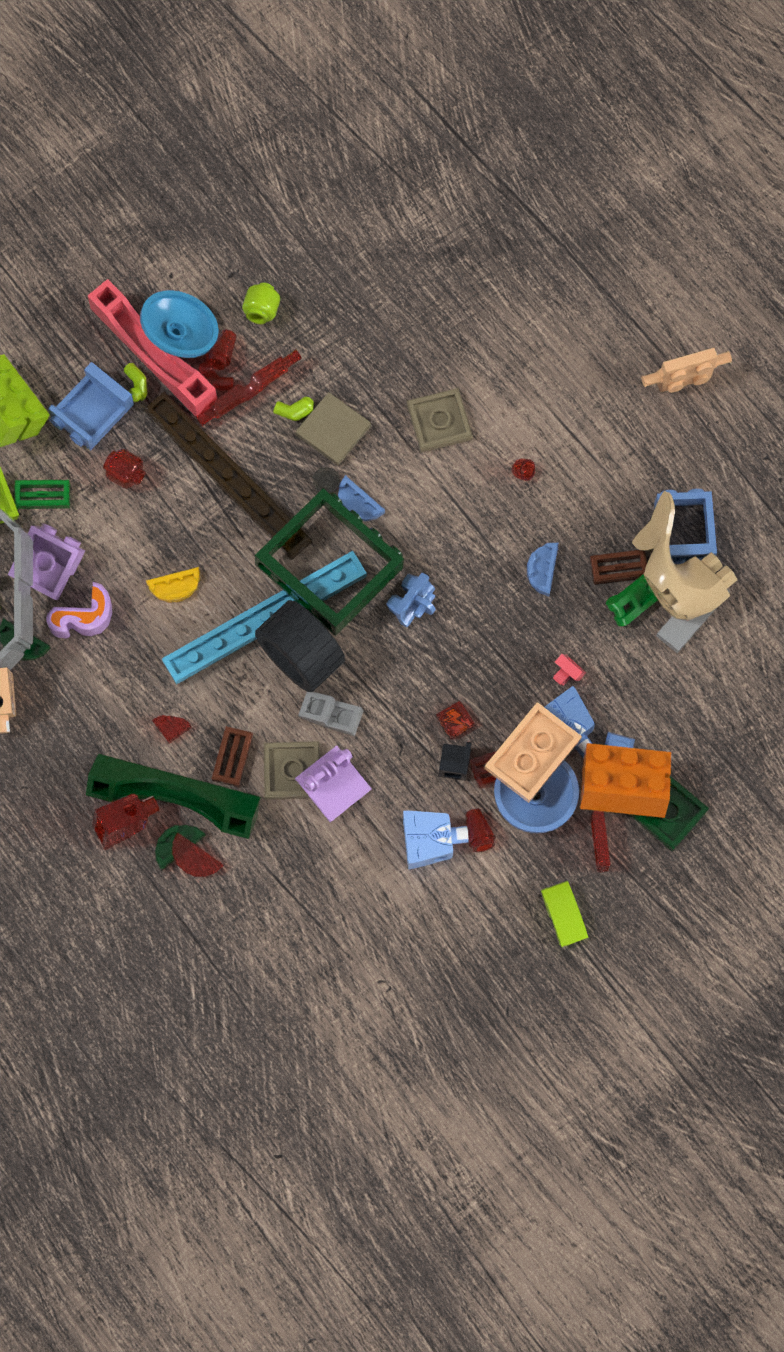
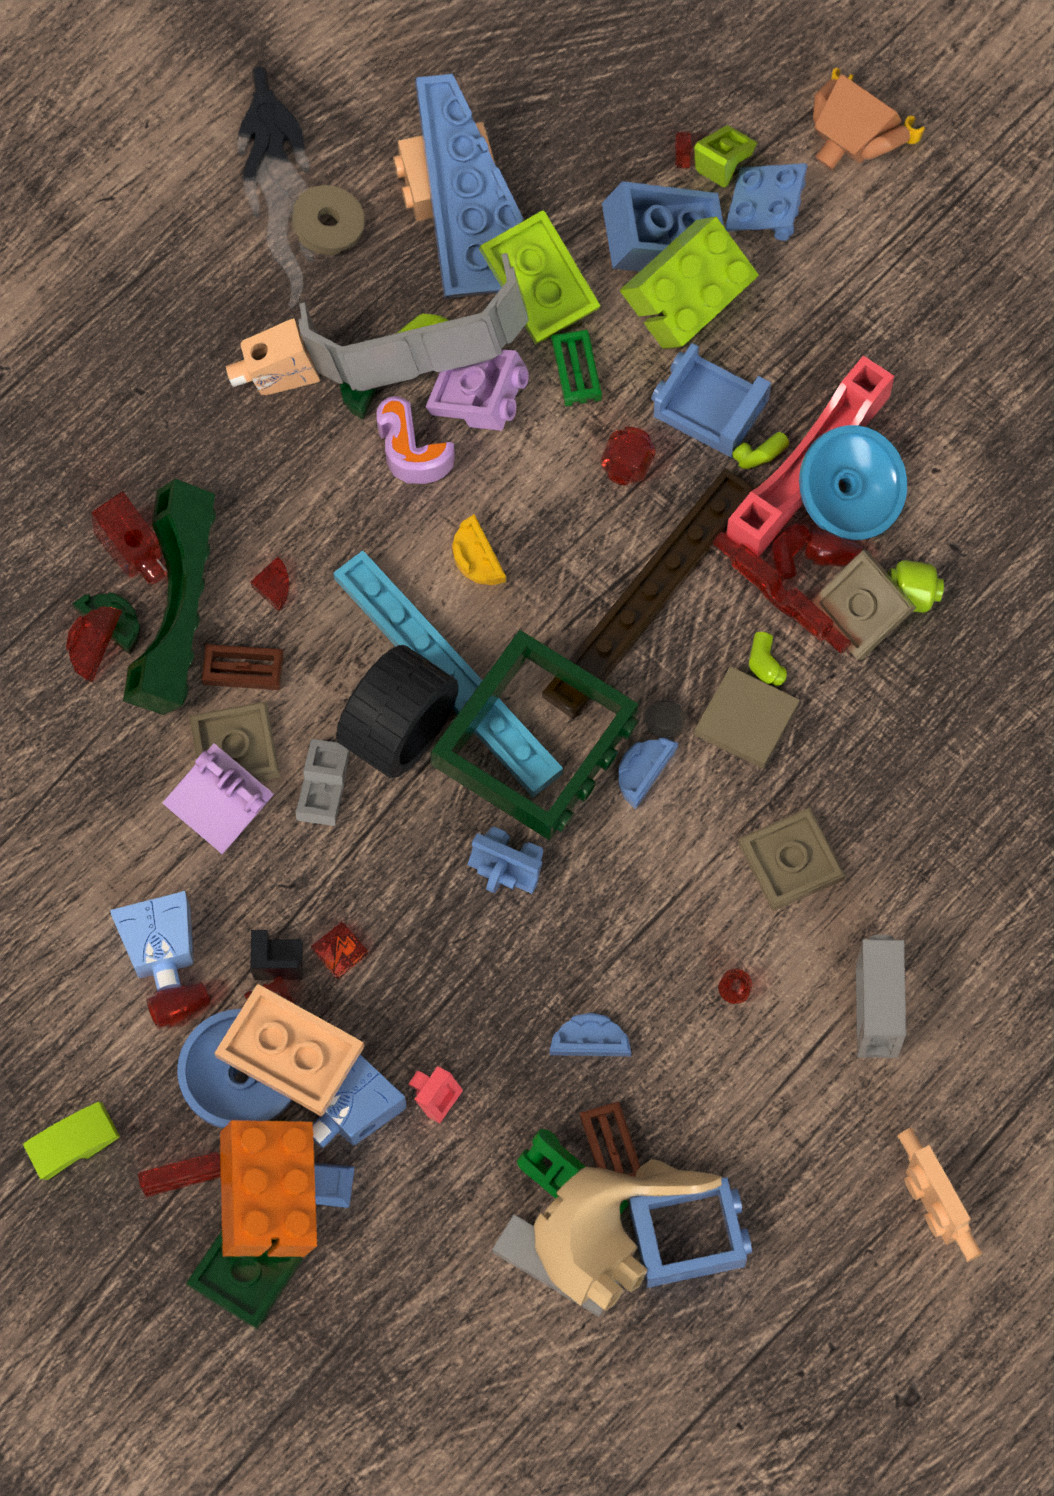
camera: 85 degrees right, 5 degrees down
none -> dark tan tile [809,550,917,660]
none -> light grey window [856,935,906,1058]

